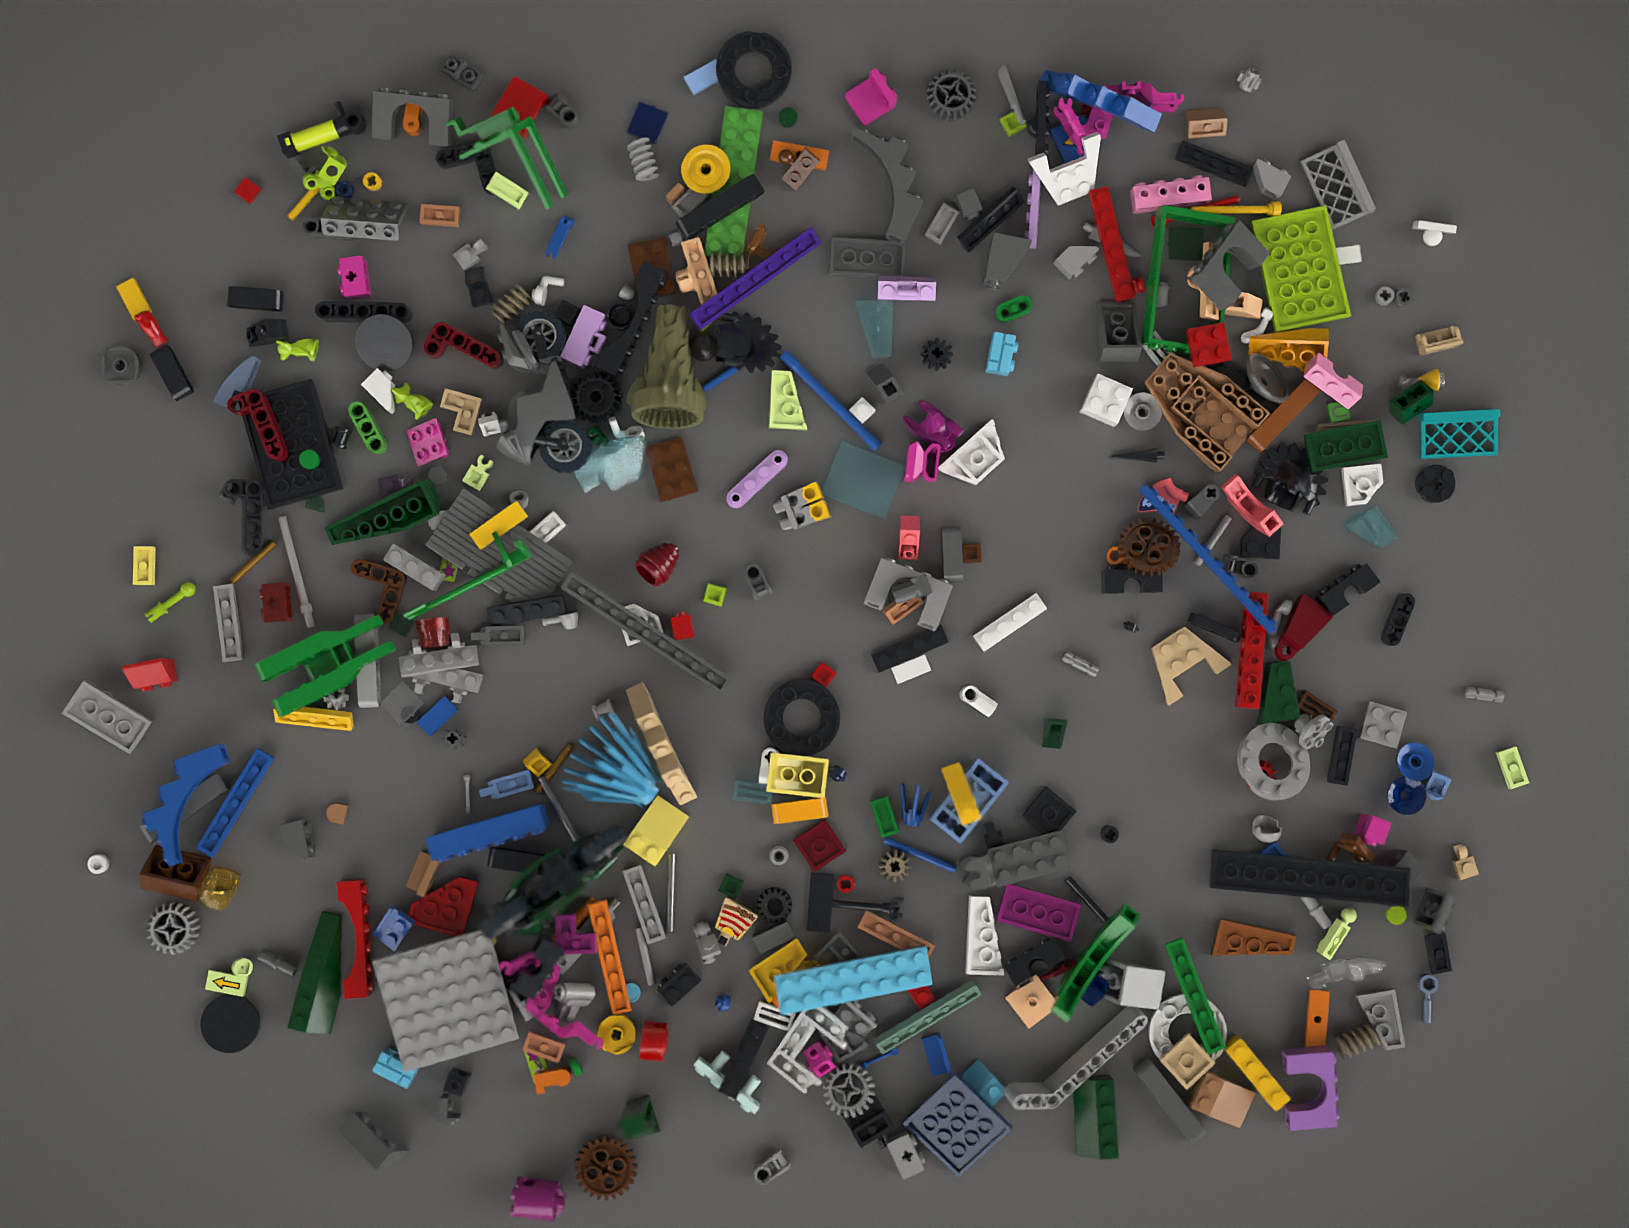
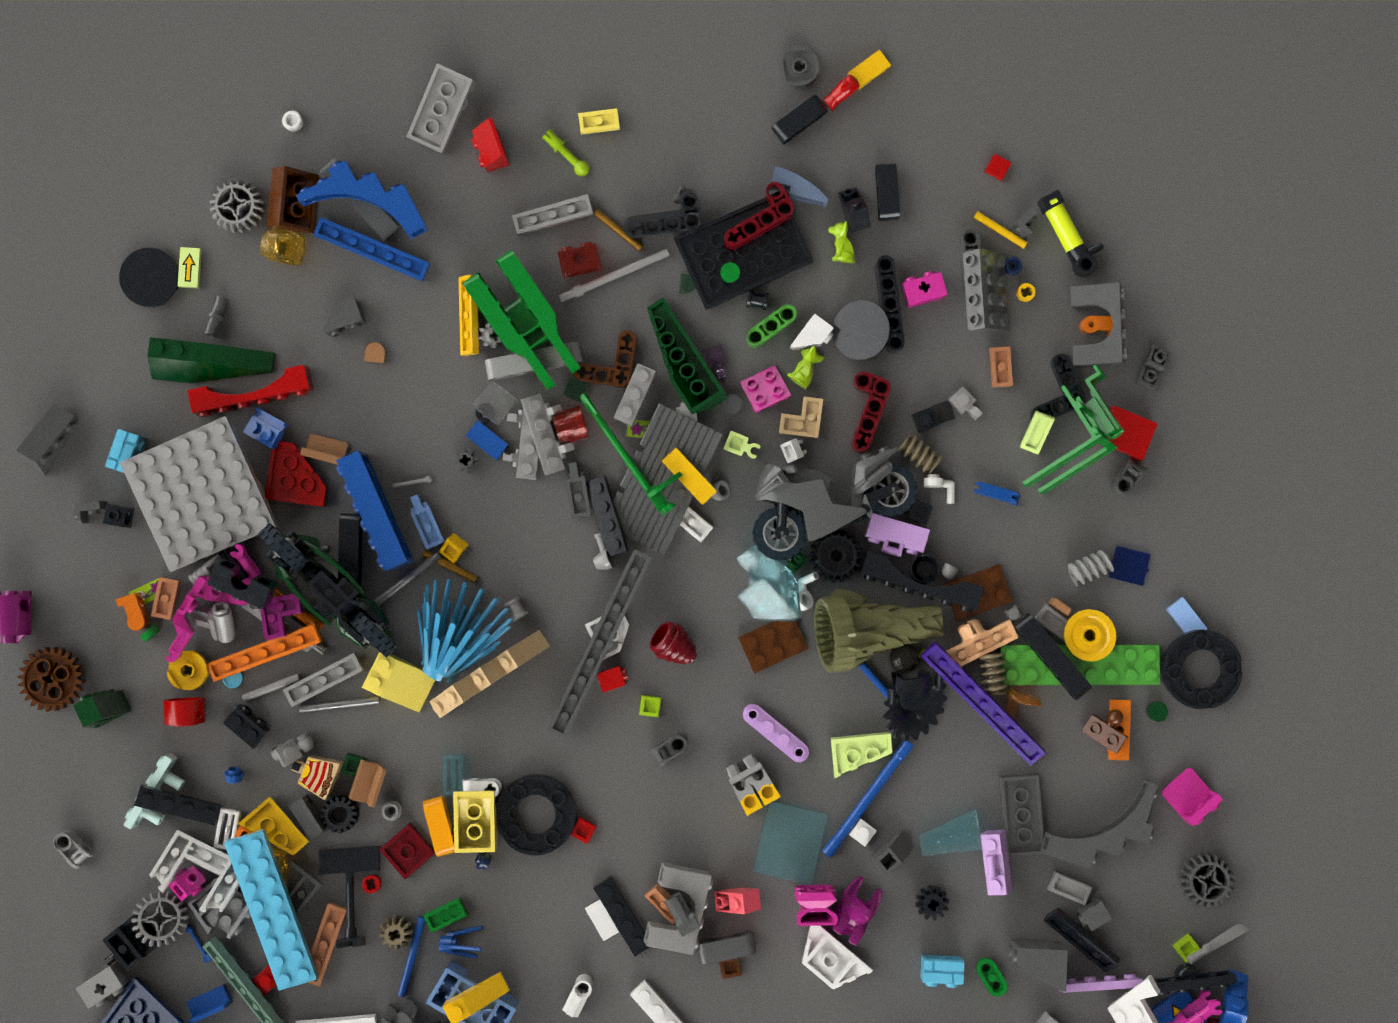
camera: 80 degrees right, 0 degrees up
yellowish green tile [232,957,253,978] -> none
lime piece [302,146,347,200] -> none
none -> medium nougat panel [348,759,387,808]

